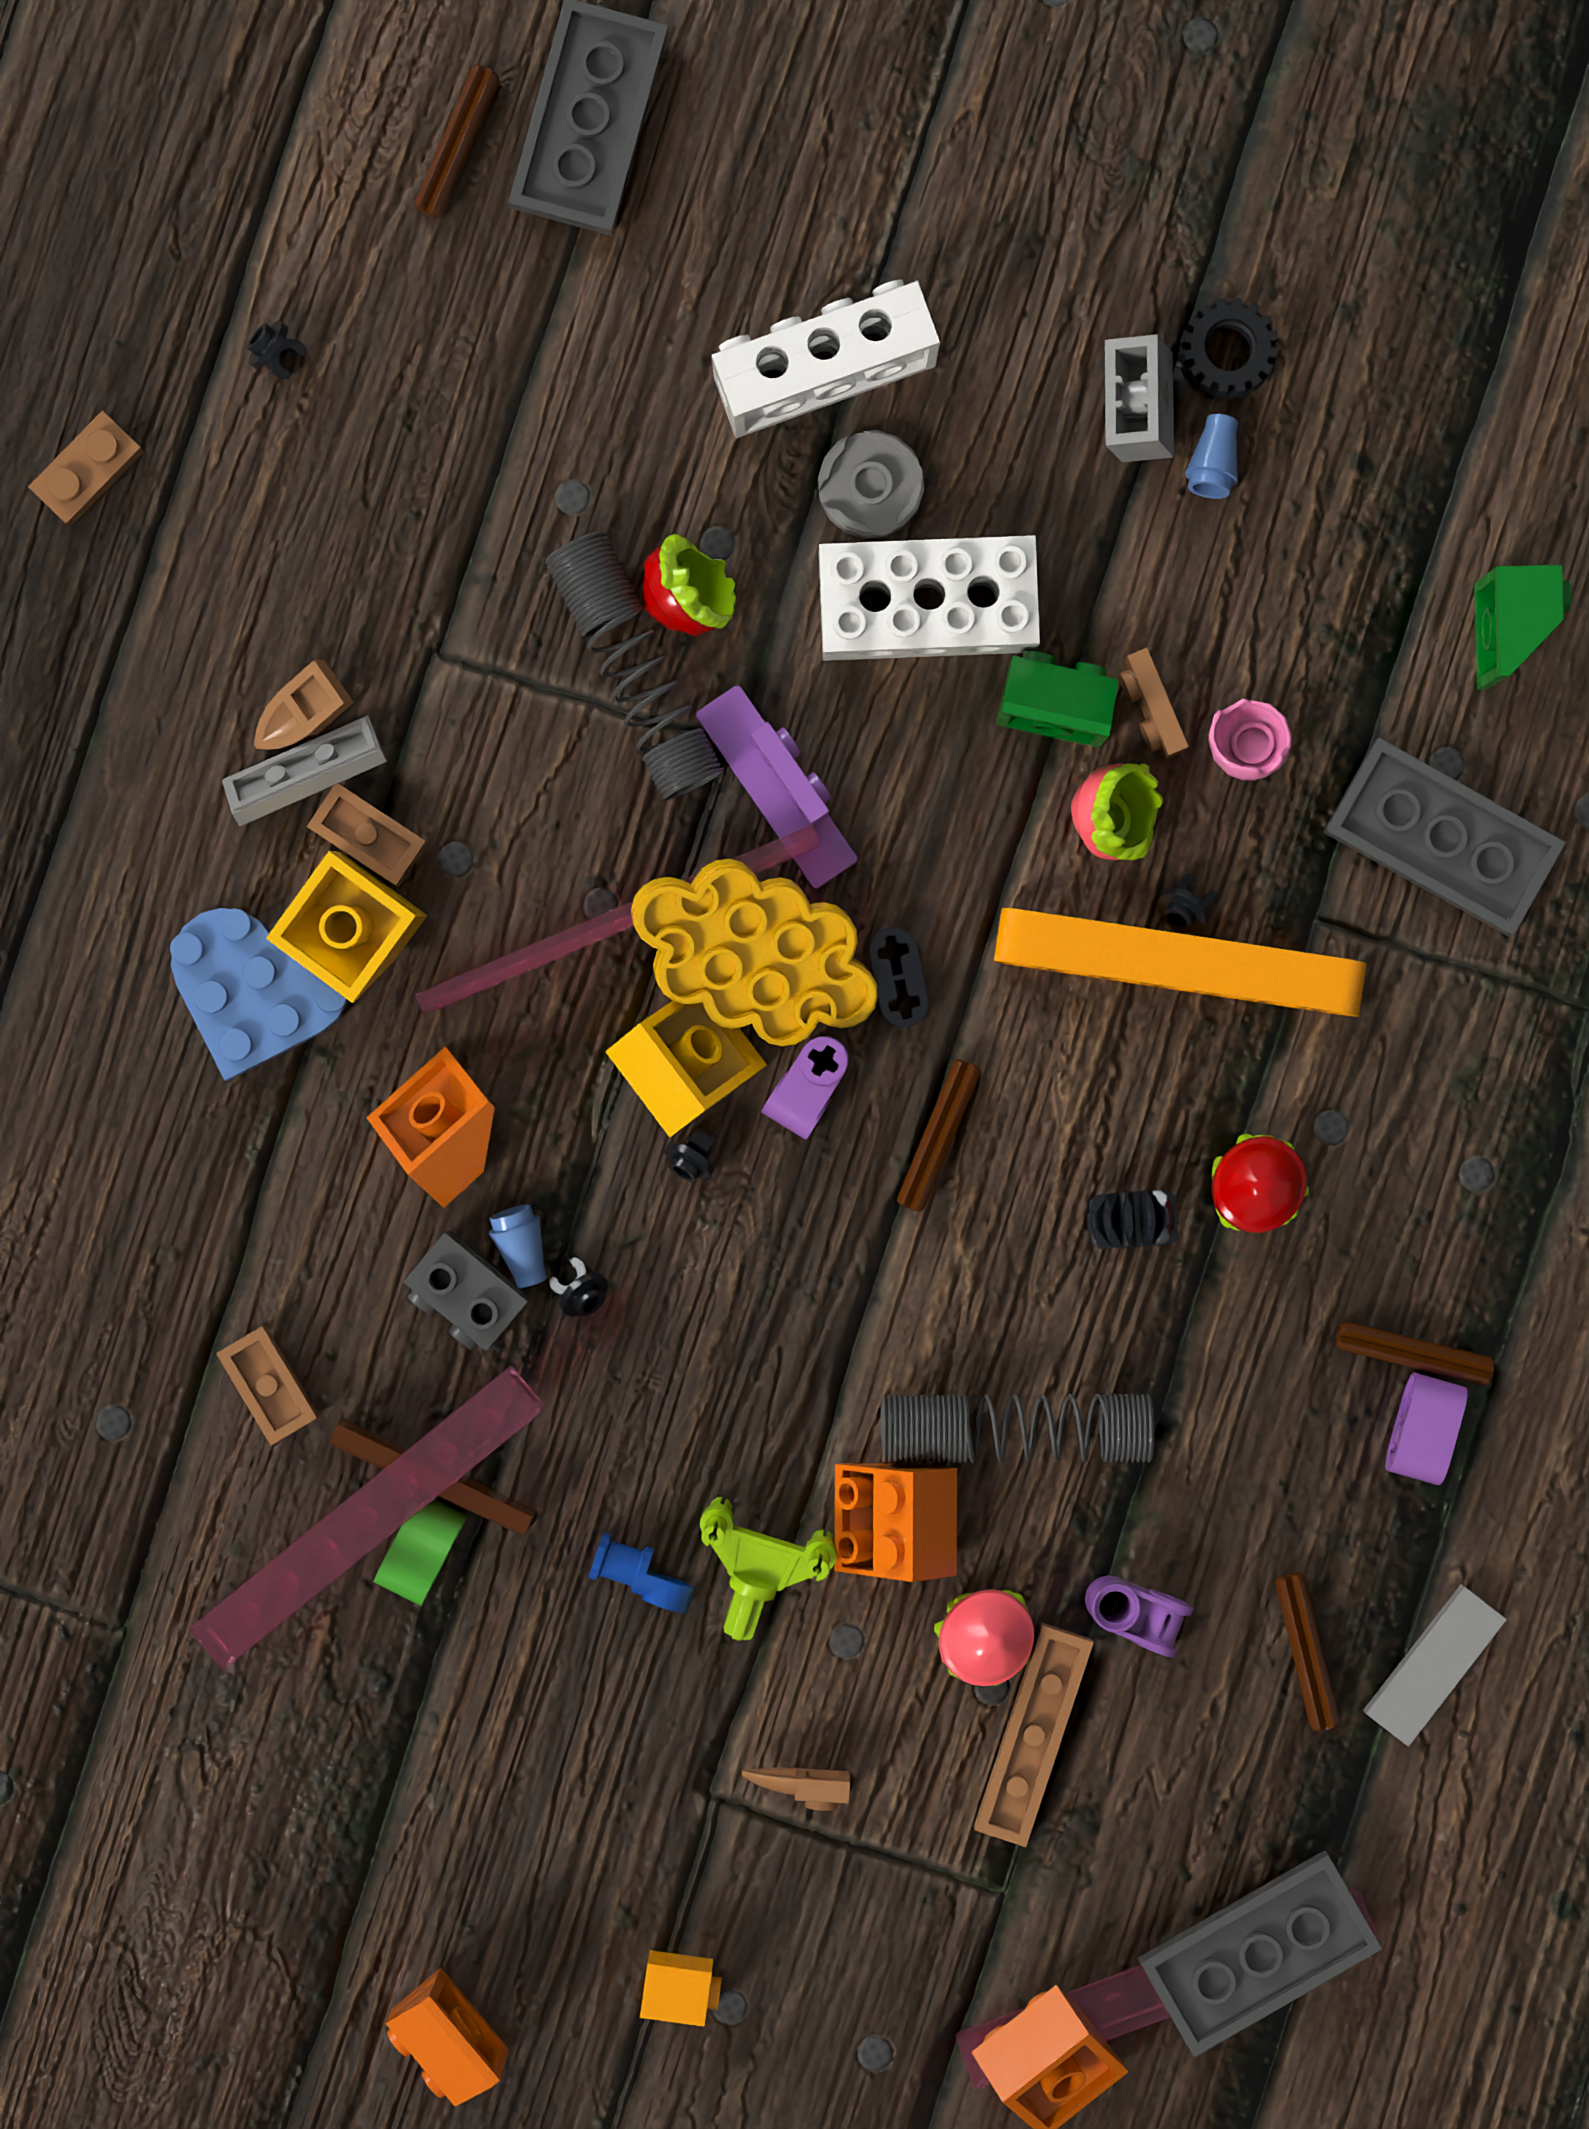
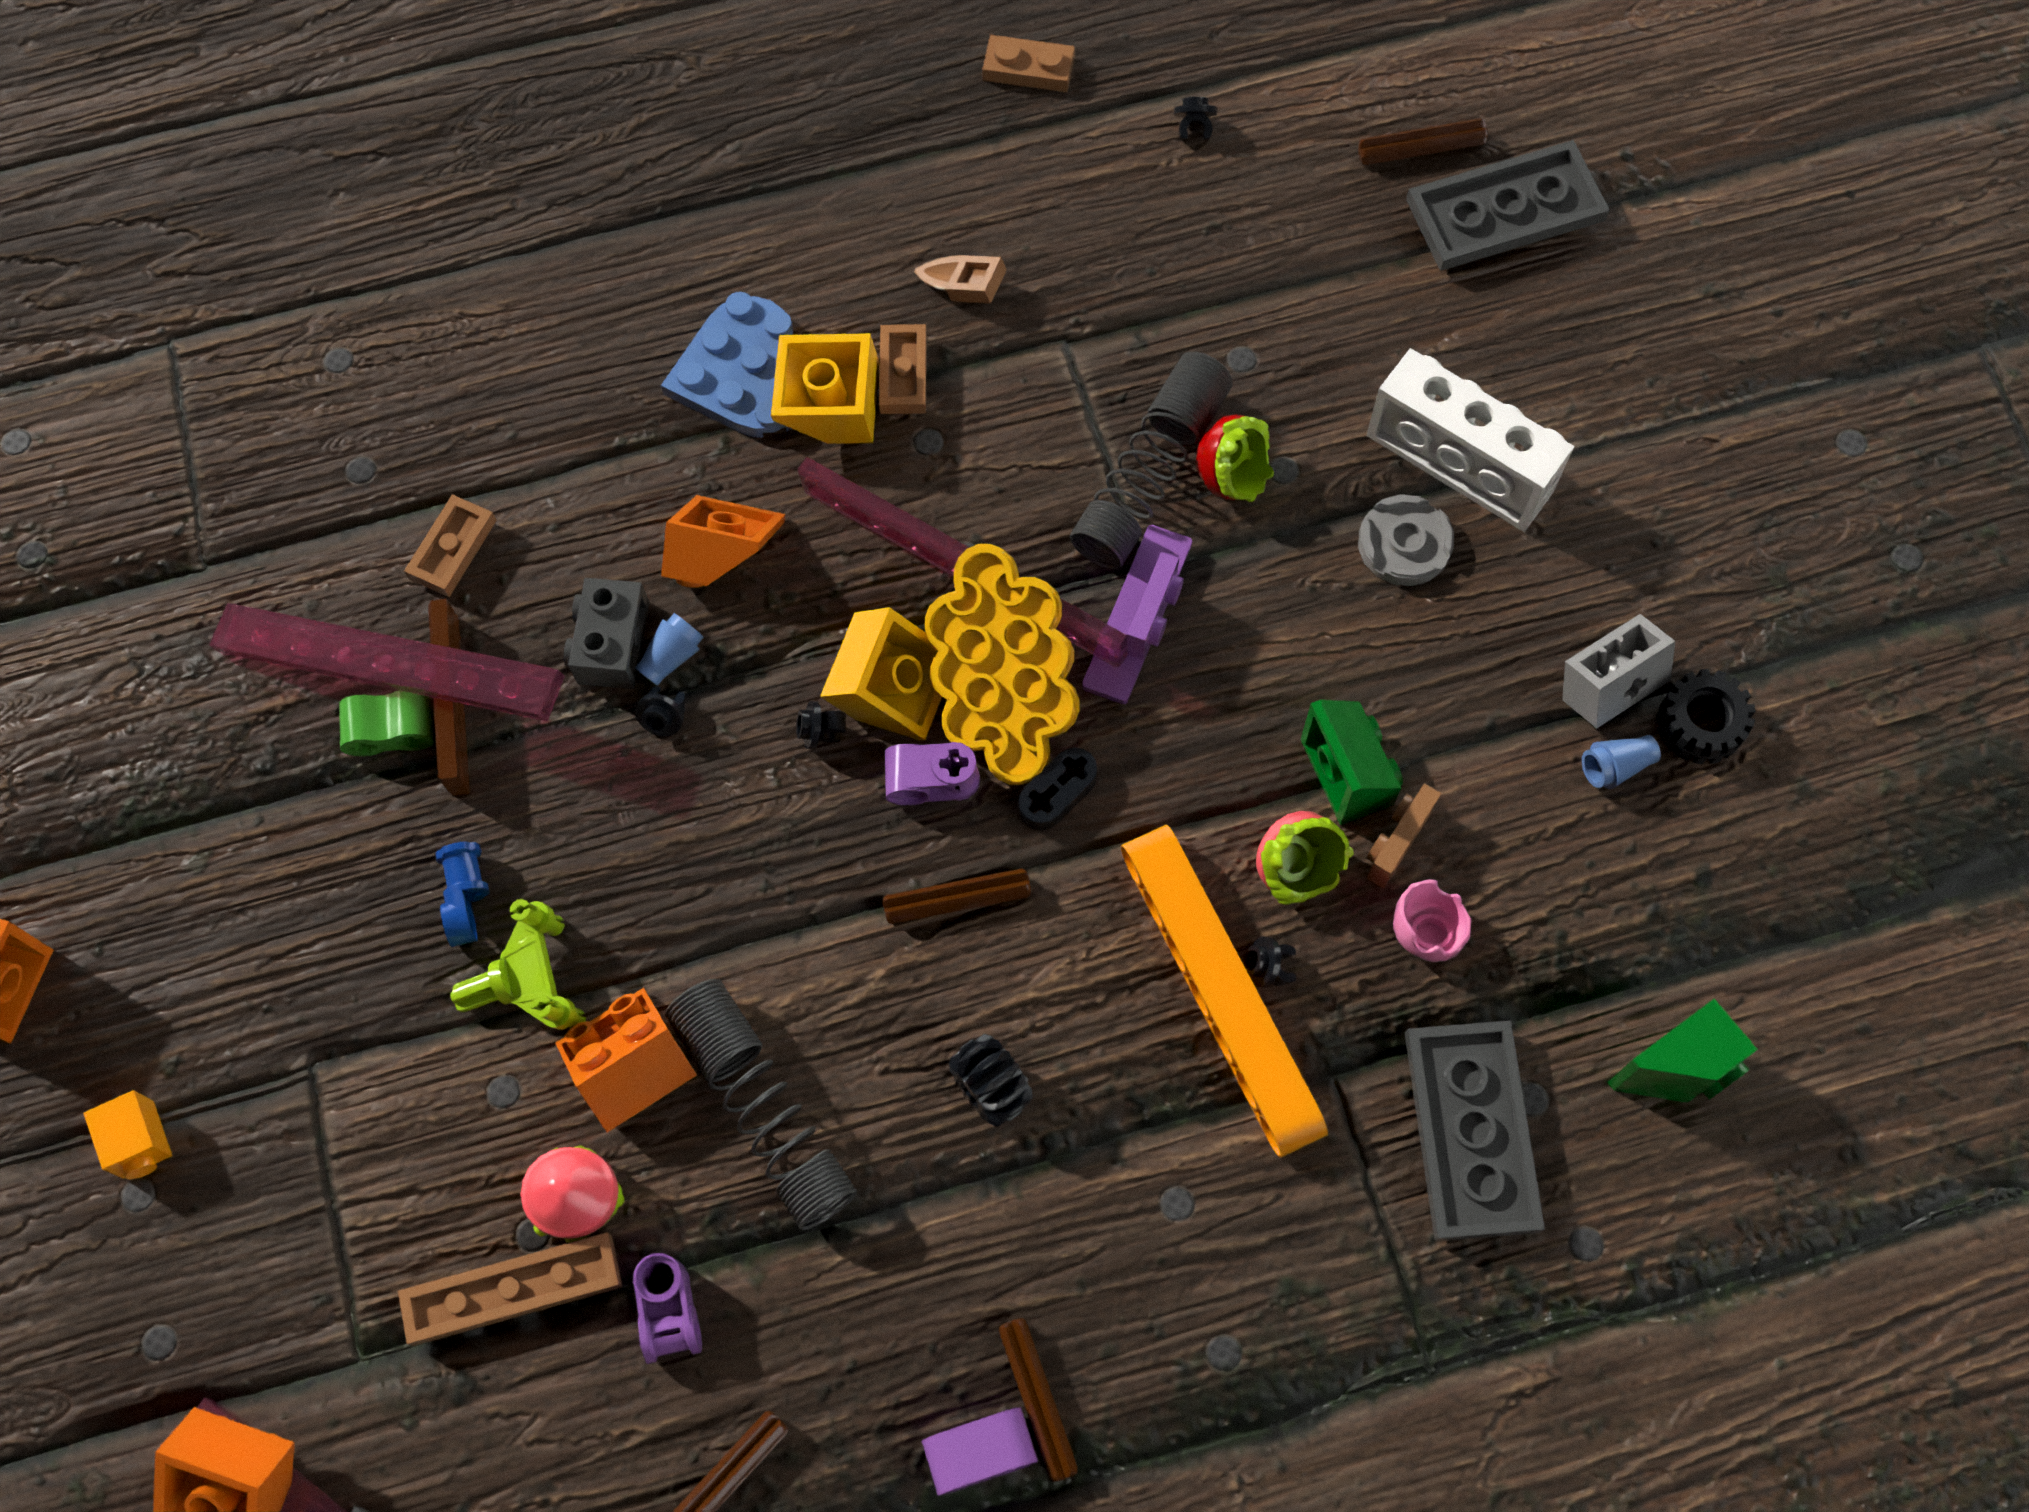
camera: 60 degrees right, 20 degrees down
light grey tile [222,716,387,827] -> none
medium nougat plate [742,1768,850,1811] -> none
white brick [819,535,1040,661] -> none
red hair [1212,1134,1309,1233] -> none

